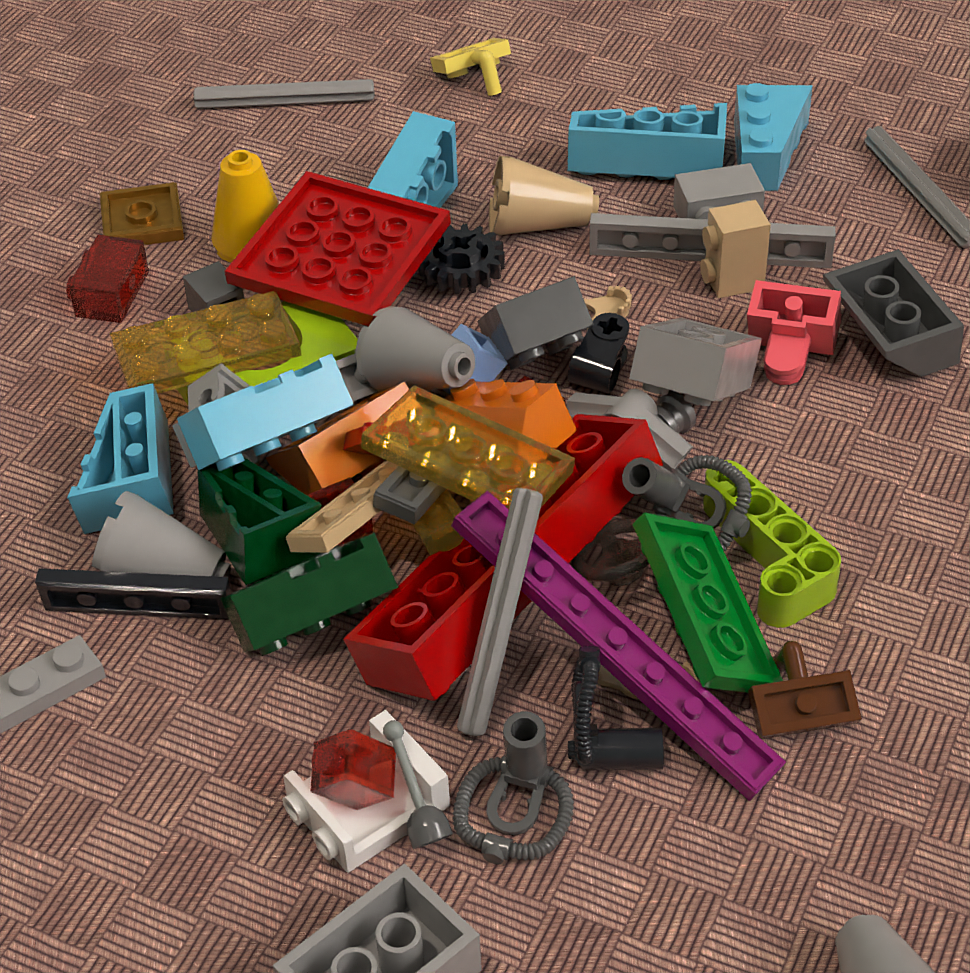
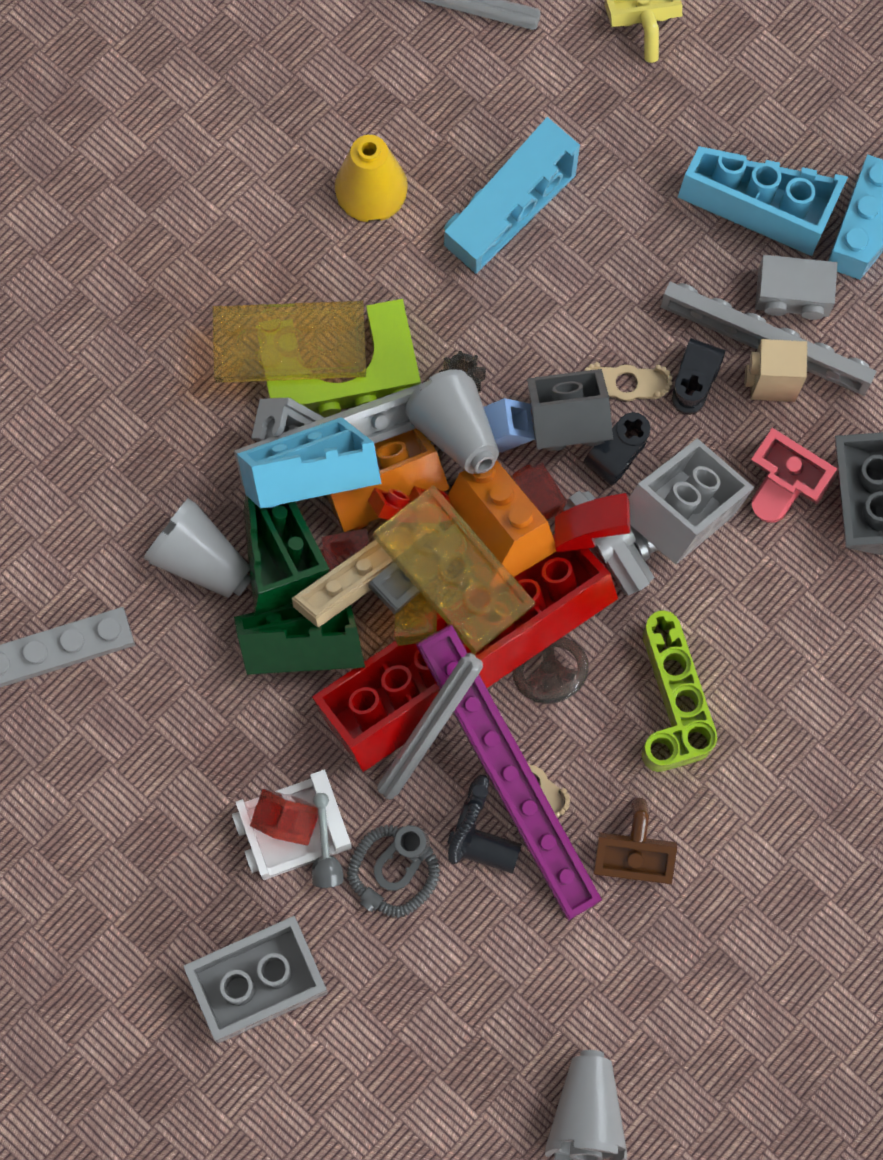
camera: 15 degrees right, 30 degrees up
black tile [35,568,232,620] -> none
clear red brick [66,235,149,323] -> none
medium azure wedge [67,383,174,534] -> none
pearl gold tile [100,182,184,251] -> none
dark grey brick [183,261,247,334] -> none
red plate [225,171,451,327] -> none
black gear [418,224,505,294] -> none
tan cone [489,156,599,235] -> none
dark grey piece [622,455,752,551] -> none
green plate [633,512,783,693] -> none
none -> red slope [555,493,630,552]
none -> black piece [672,338,726,415]

